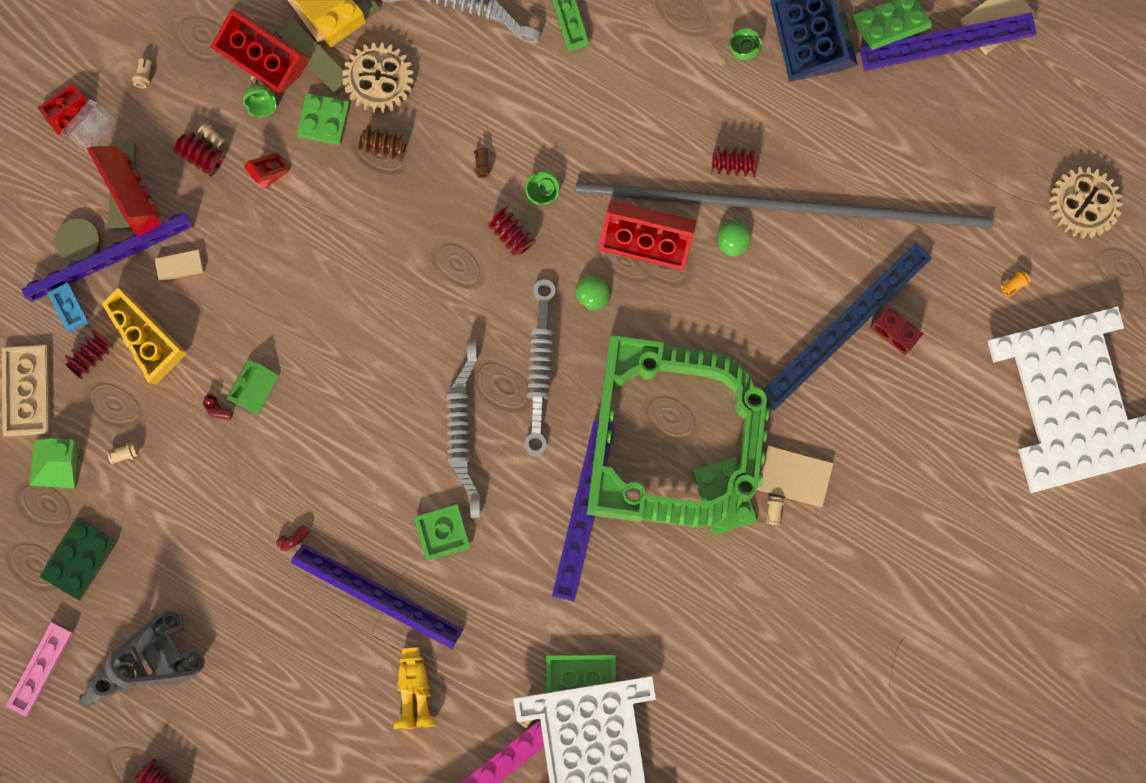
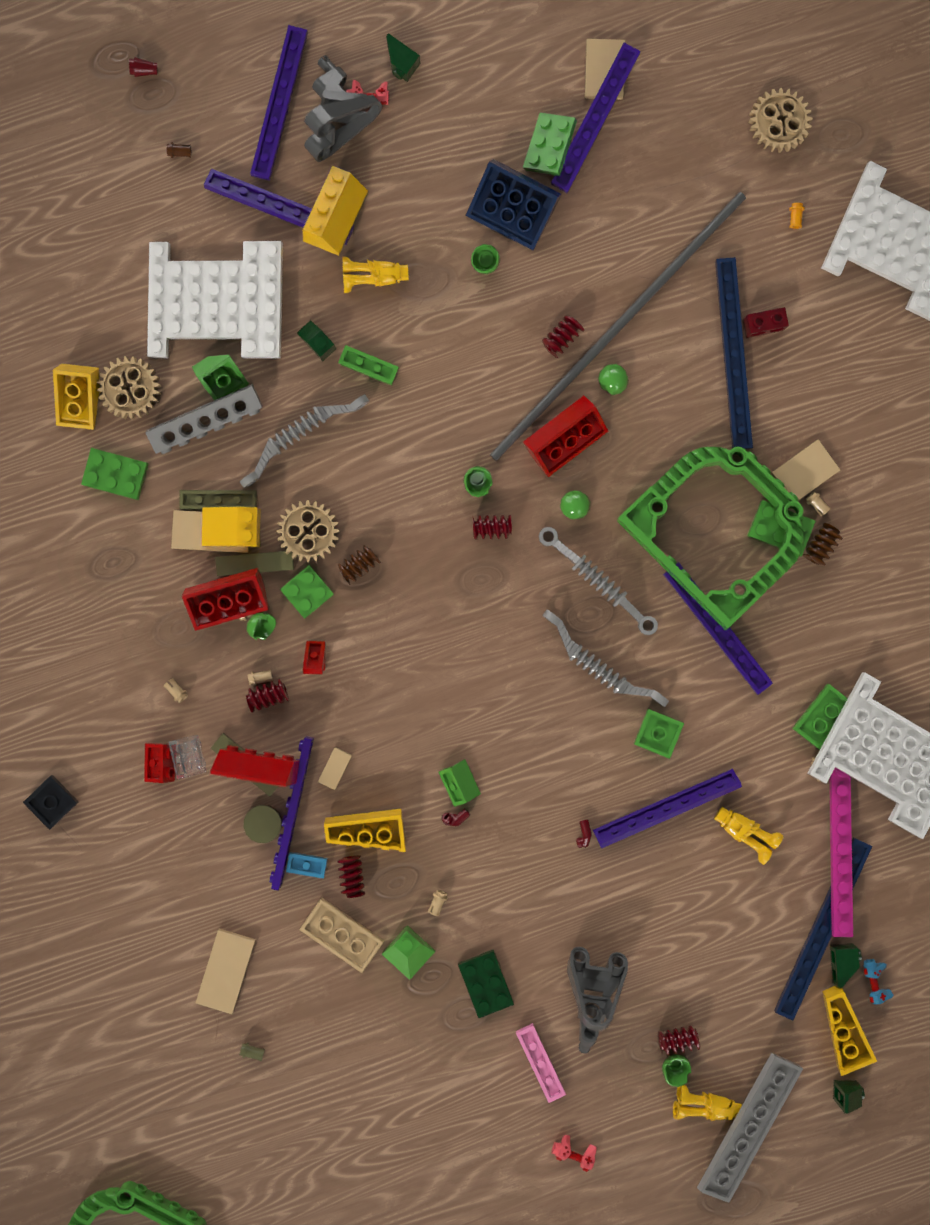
camera: 55 degrees left, 10 degrees up
reddish brown pin [474,148,492,178] -> none
none -> reddish brown piece [803,523,843,566]

